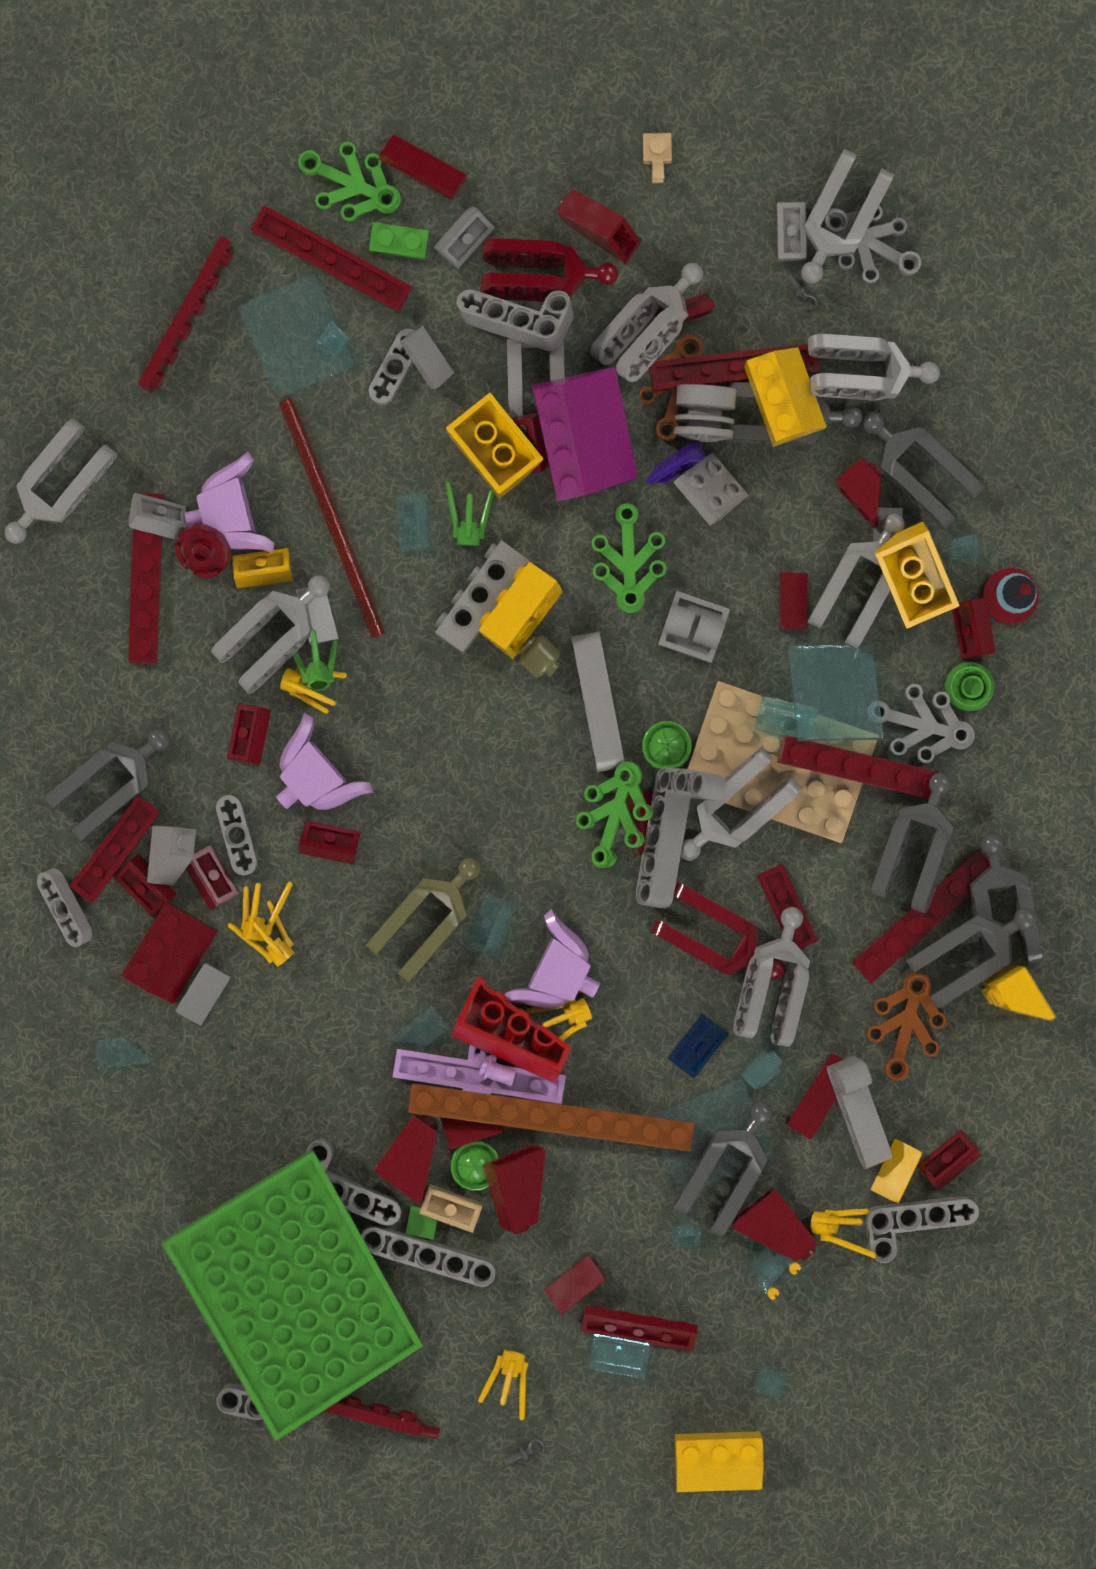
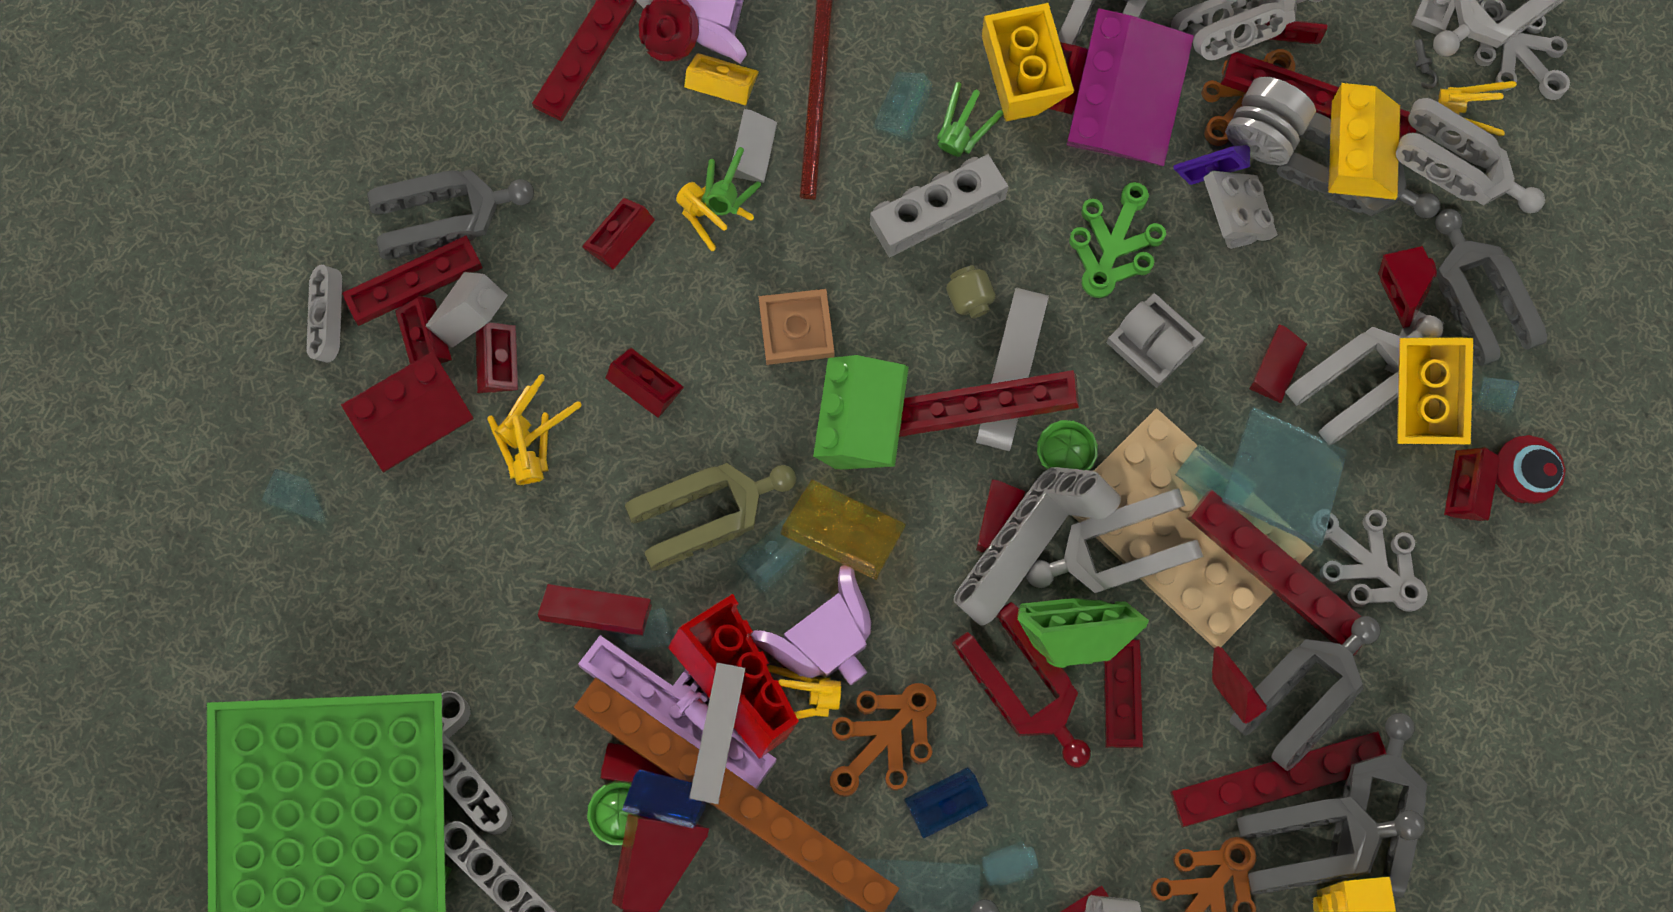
camera: 25 degrees right, 15 degrees down
light grey slope [175,963,231,1026] -> none
light grey piece [211,575,330,694] -> none
light grey beam [216,795,258,875] -> none
lavender torso [276,713,373,810] -> none
dark red slope [373,1113,438,1204] -> none
bright green tile [406,1205,438,1240] -> none
tan slope [419,1184,483,1233] -> none
yellow slope [478,561,563,659] -> none
bright green plant [576,762,653,868] -> none
light grey piece [733,907,810,1047] -> none
bright green hat [945,662,995,712] -> none
none -> dark red tile [538,584,652,636]
none -> clear blue slope [623,770,706,828]
none -> light grey sticker [690,663,746,804]
none -> medium nougat plate [758,289,835,365]
none -> clear yellow plate [781,479,906,580]
none -> bright green slope [813,355,908,470]
none -> dark orange plant [830,683,937,797]
none -> dark red plate [899,370,1079,437]
none -> bright green wedge [1018,598,1149,668]
none -> dark red slope [1212,646,1267,724]
none -> yellow plant [1438,81,1516,136]

